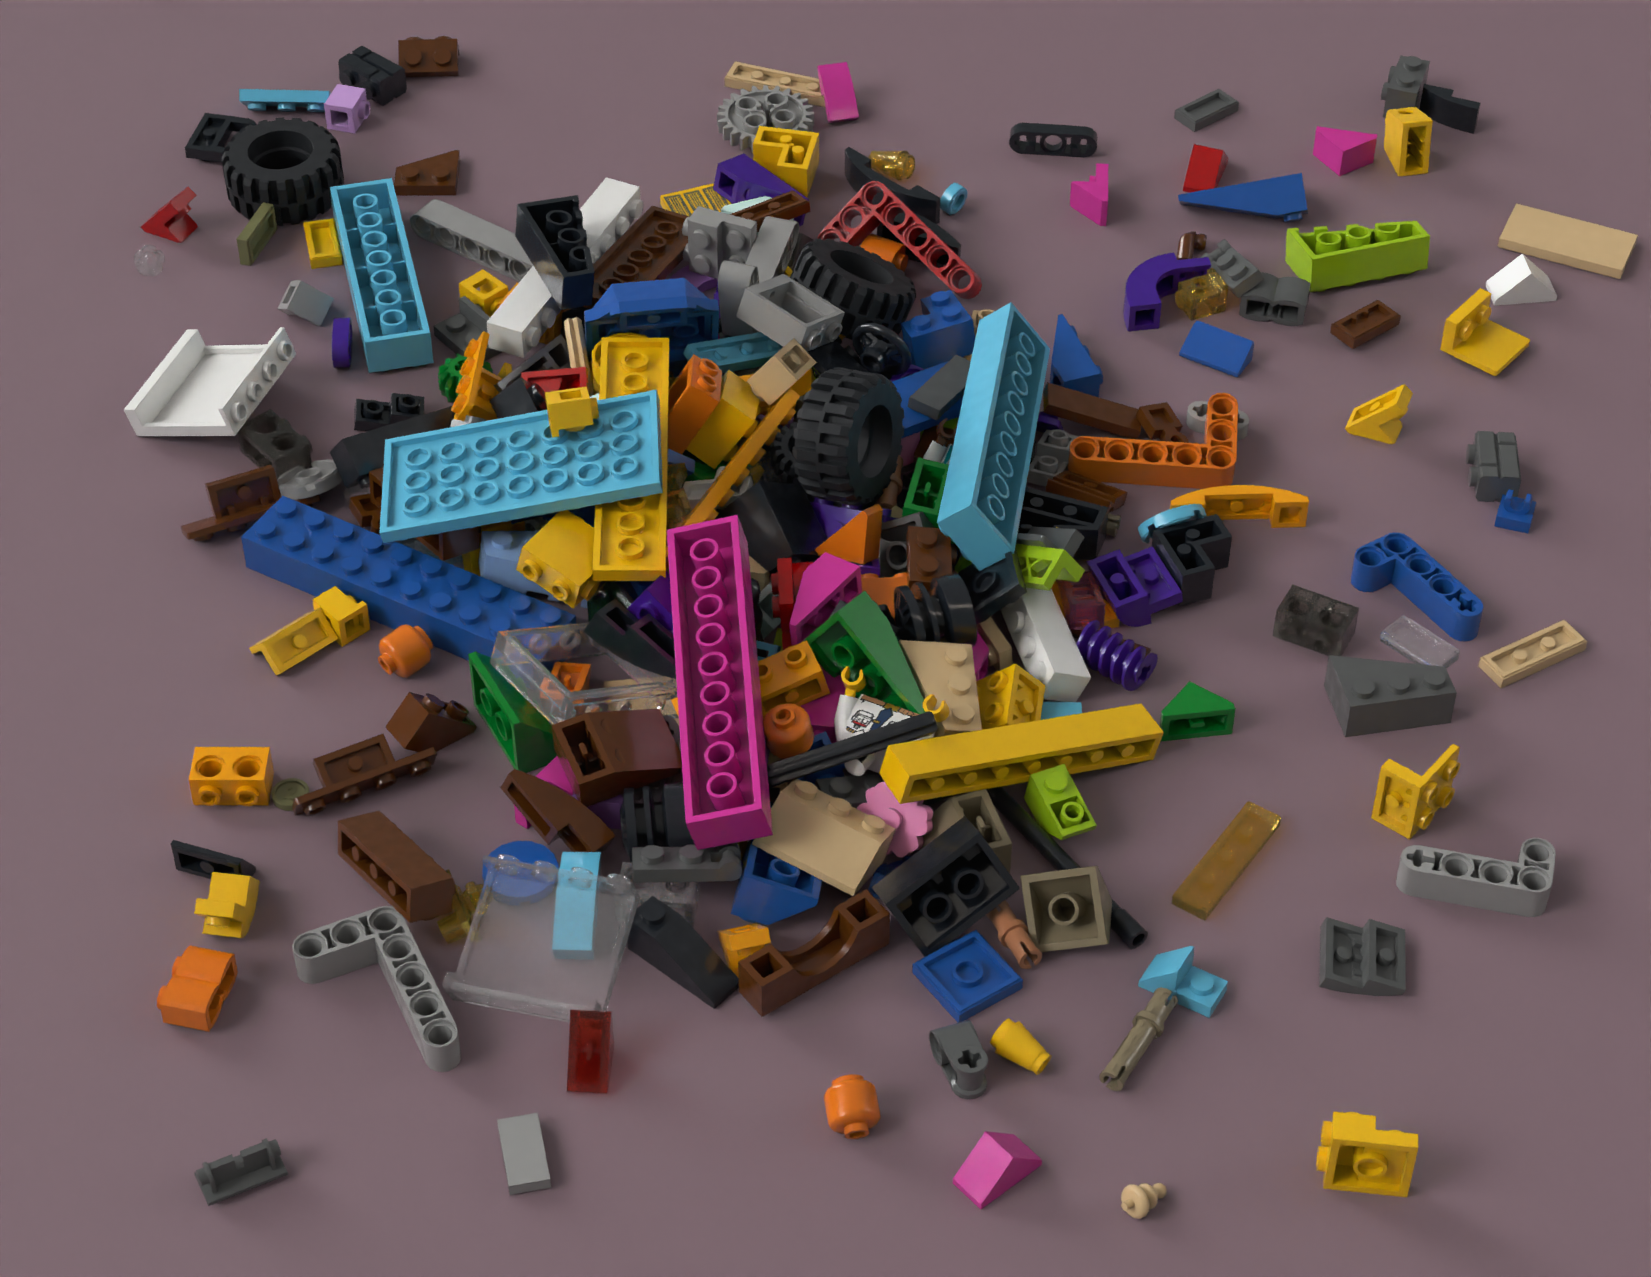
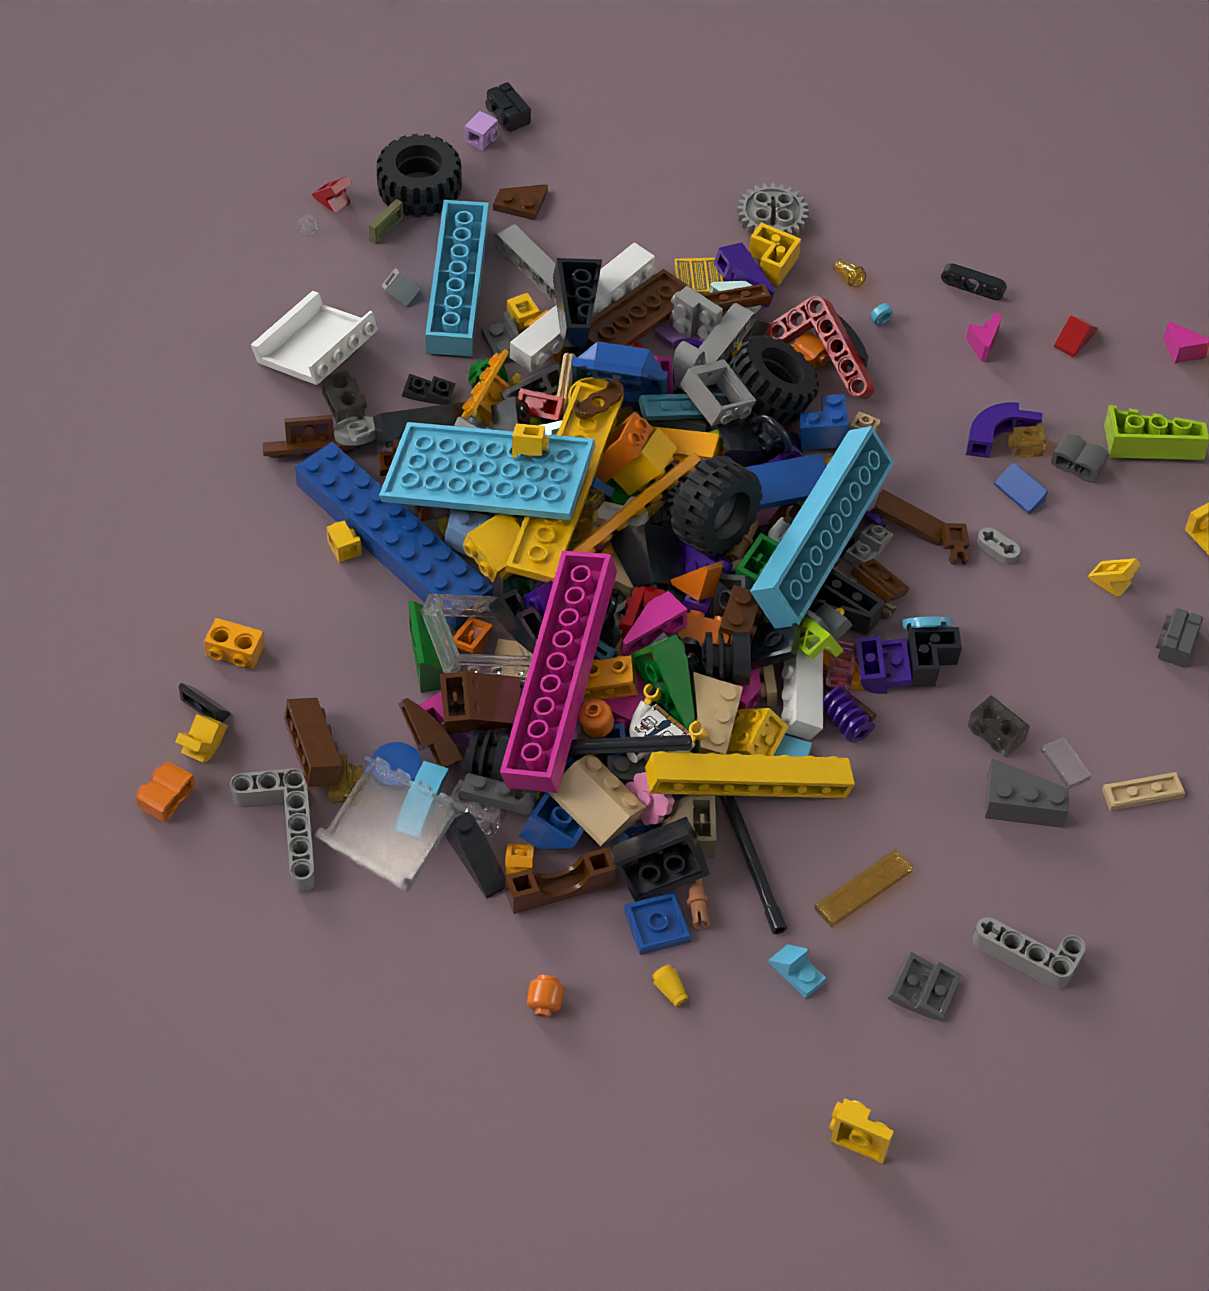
camera: 15 degrees right, 10 degrees up
black plate [185,113,257,162] -> none
dark grey hinge [194,1138,288,1206] -> none
medium azure plate [239,89,331,112] -> none
yellow panel [249,608,339,675] -> none
olive piece [272,778,310,811] -> none
reddish brown bracket [292,733,437,816] -> none
yellow tile [303,218,343,269] -> none
dark purple beam [332,317,353,368] -> none
orange head [378,624,433,678] -> none
reddish brown slope [386,692,477,752] -> none
reddish brown bracket [398,36,460,77] -> none
light grey tile [497,1113,551,1195] -> none
clear red slope [567,1009,614,1094] -> none
tan tile [725,62,825,107] -> none
tan slope [747,338,817,406] -> none
dark pink slope [817,62,859,123] -> none
black slope [844,147,940,224] -> none
dark grey tile [908,355,971,420] -> none
dark grey piece [929,1020,988,1099] -> none
dark pink slope [953,1131,1042,1209] -> none
dark tan slope [1020,865,1112,952] -> none
lime slope [1024,764,1097,840] -> none
blue slope [1050,314,1103,397] -> none
orange beam [1068,393,1238,489] -> none
dark tan pin [1099,987,1178,1091] -> none
tan hair [1121,1183,1167,1219] -> none
green slope [1160,681,1236,742] -> none
light orange slope [1170,485,1309,528] -> none
dark grey tile [1174,89,1239,132] -> none
reddish brown arm [1177,231,1207,260] -> none
blue wedge [1178,173,1308,222] -> none
dark grey plate [1199,239,1264,298] -> none
reddish brown plate [1330,300,1401,349] -> none
blue beam [1351,532,1484,641] -> none
yellow bracket [1371,744,1460,840] -> none
blue tile [1494,489,1536,534] -> none
none -> reddish brown piece [573,381,624,419]

